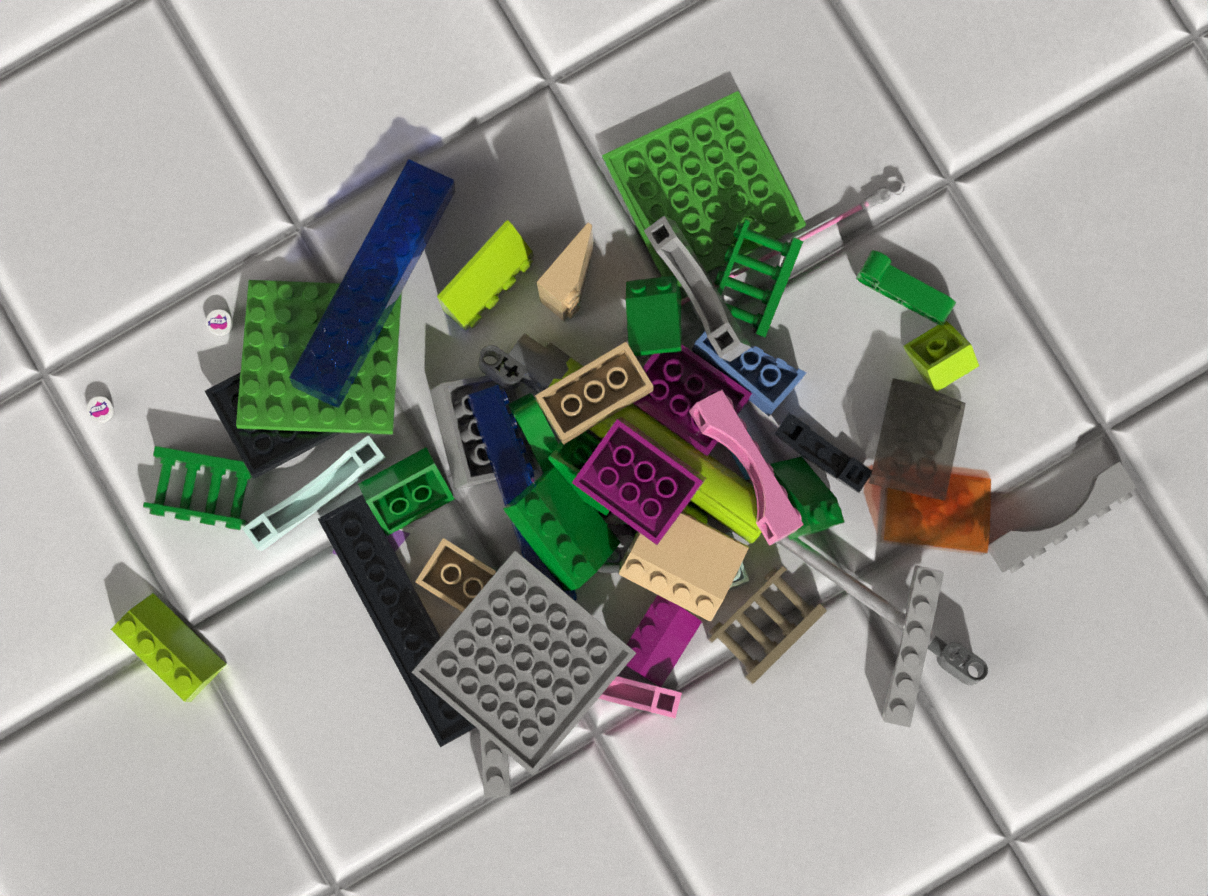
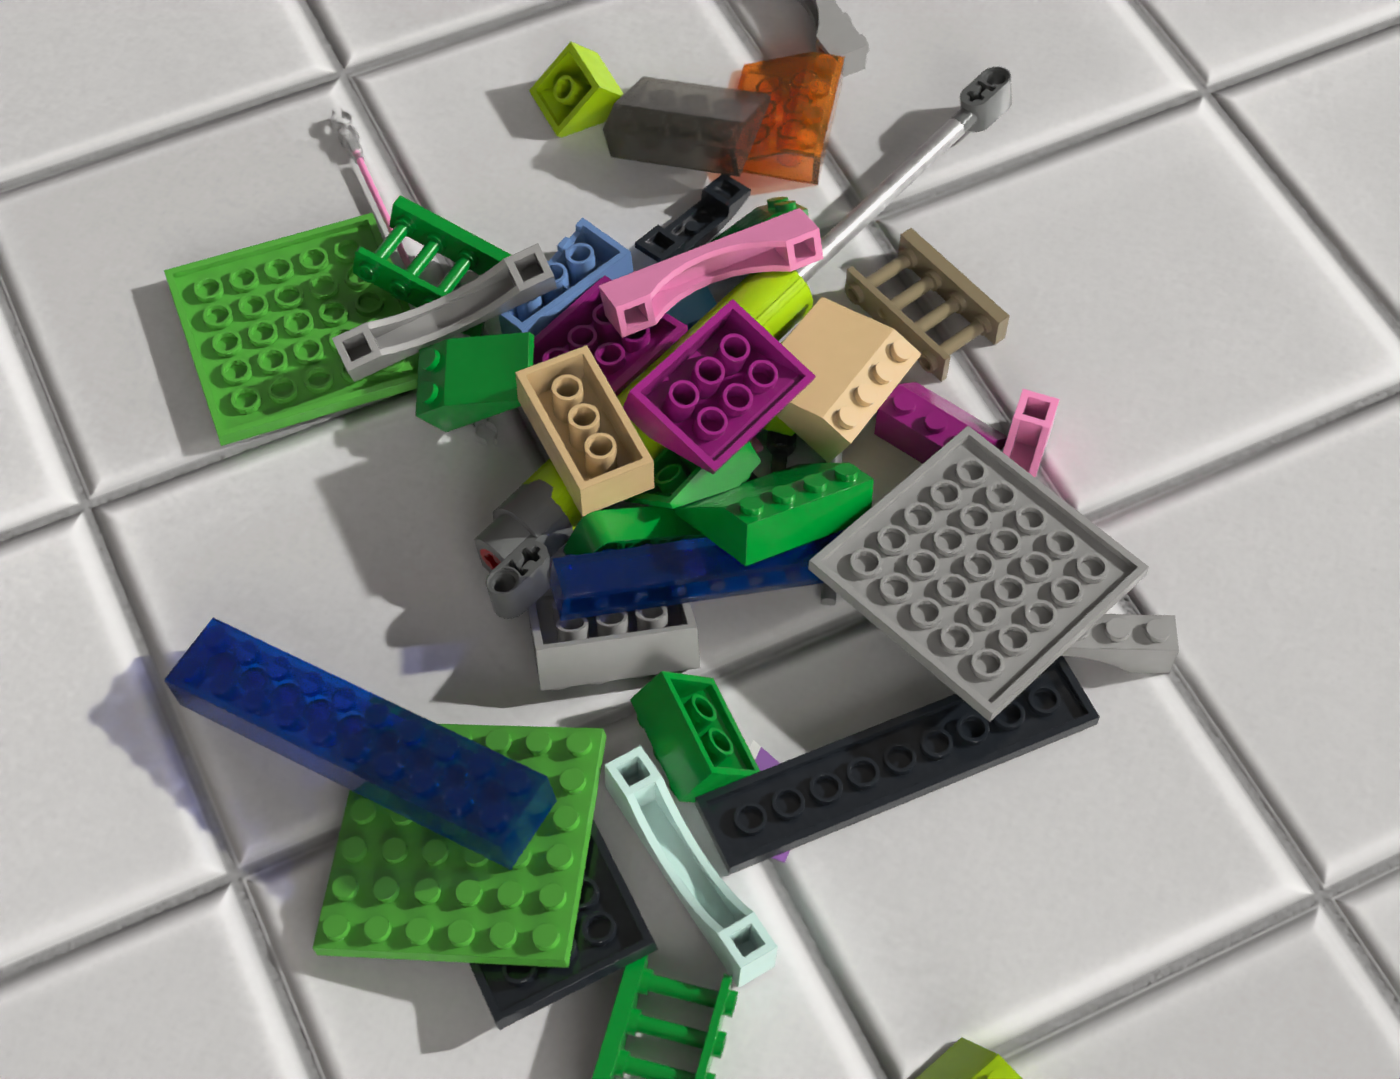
camera: 90 degrees left, 25 degrees down
white tile [206,309,233,336] -> none
tan brick [415,538,496,612] -> none
lime slope [437,220,534,331] -> none
tan slope [537,222,593,321] -> none
green beam [856,250,956,326] -> none
light grey arch [882,565,944,728] -> none

